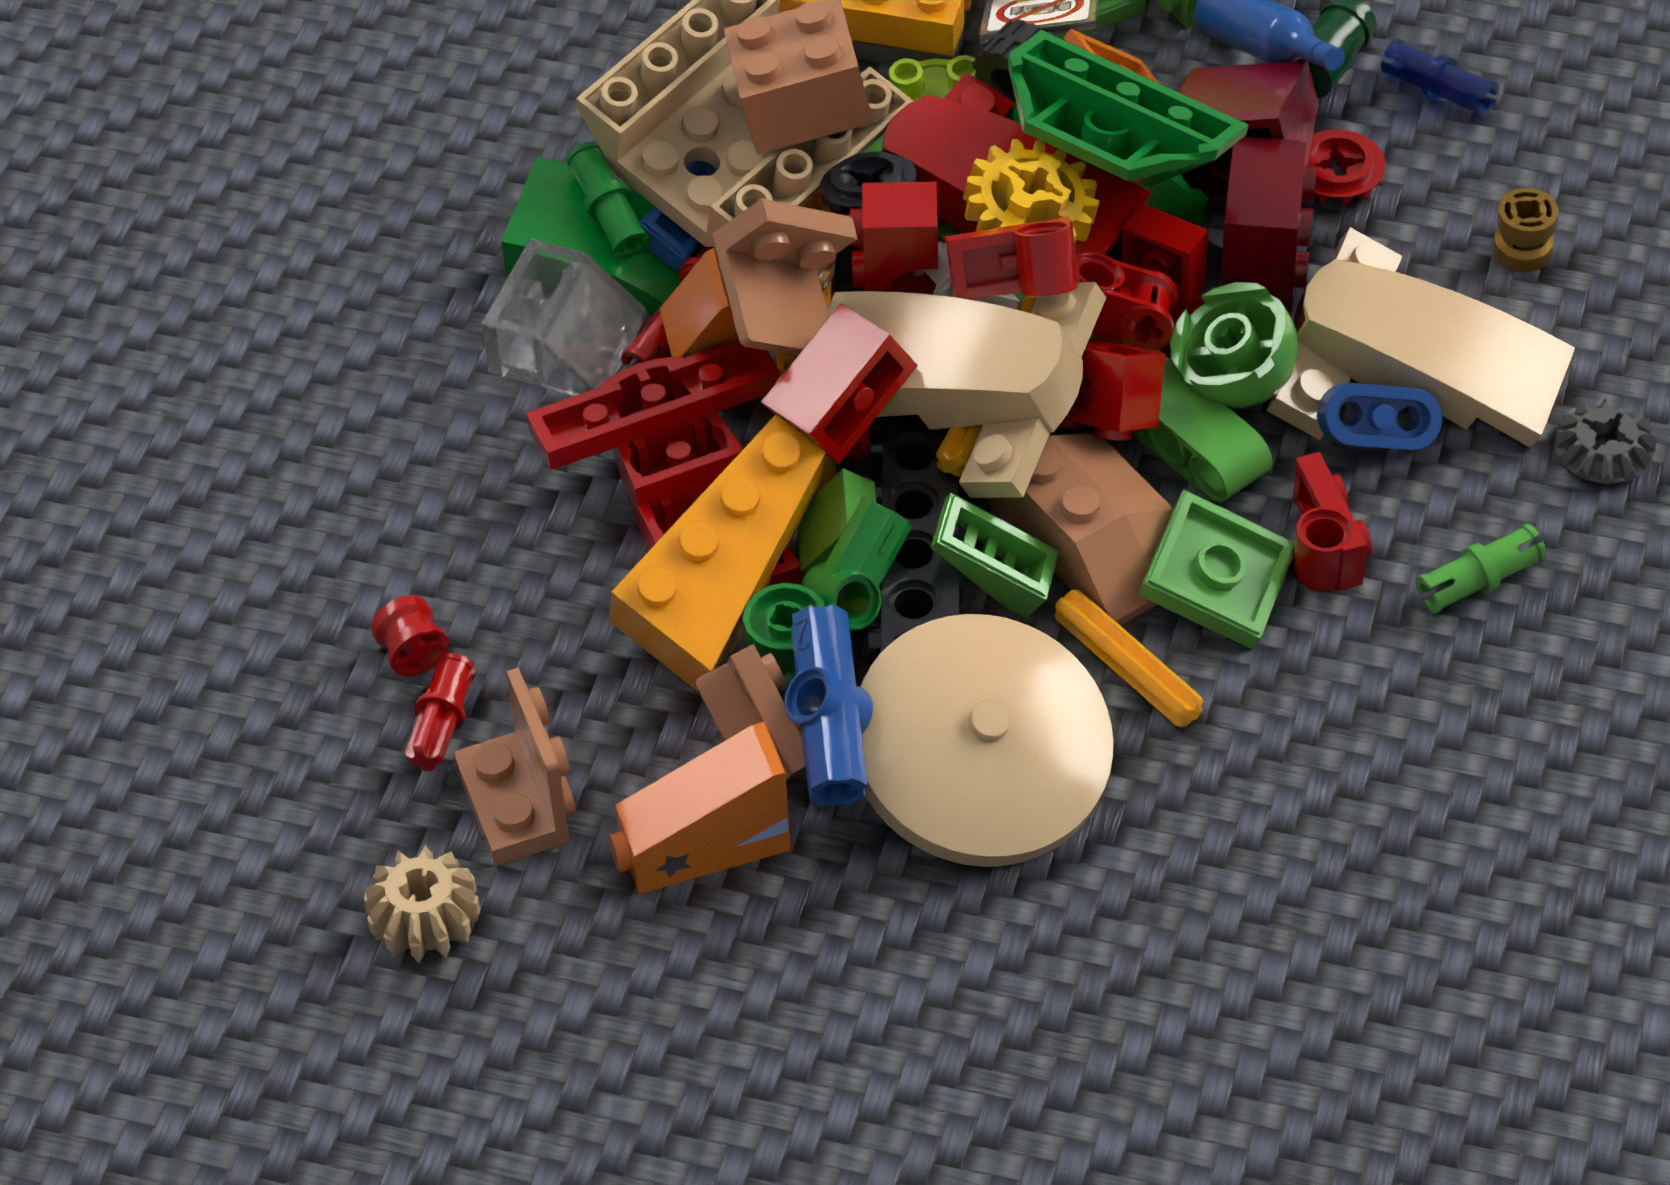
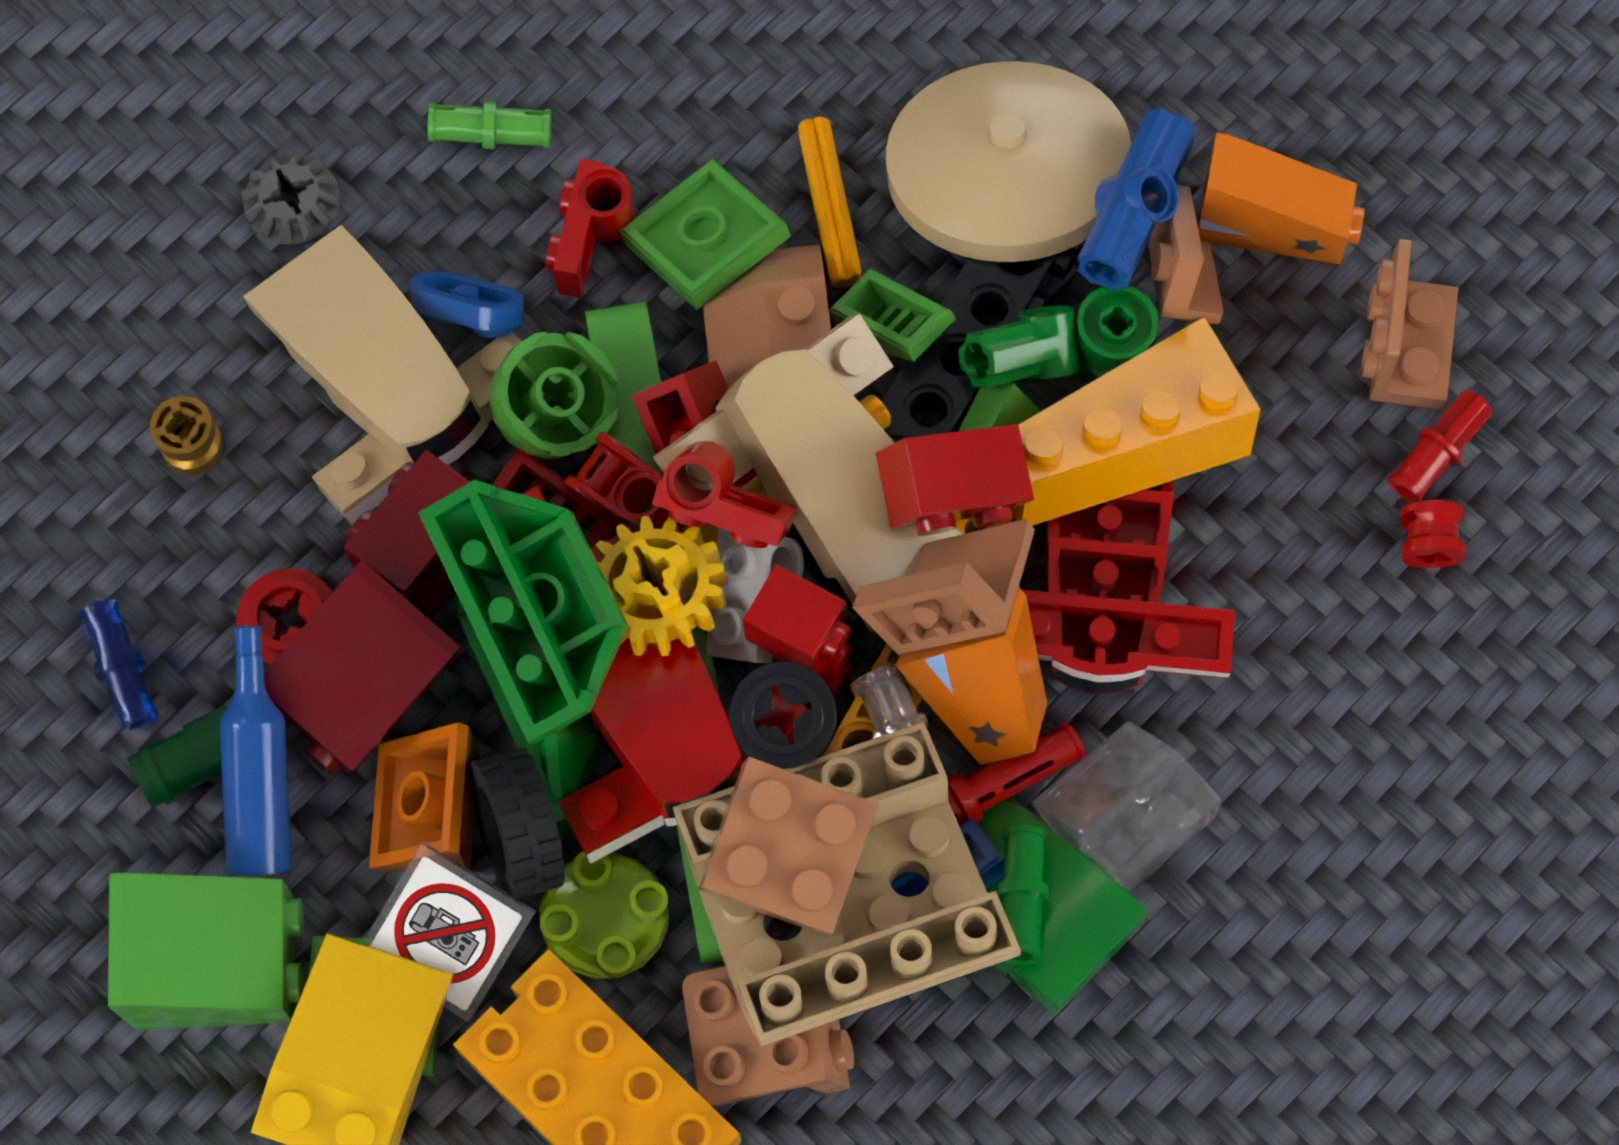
camera: 150 degrees left, 20 degrees up
tan gear [364,845,480,963] -> none

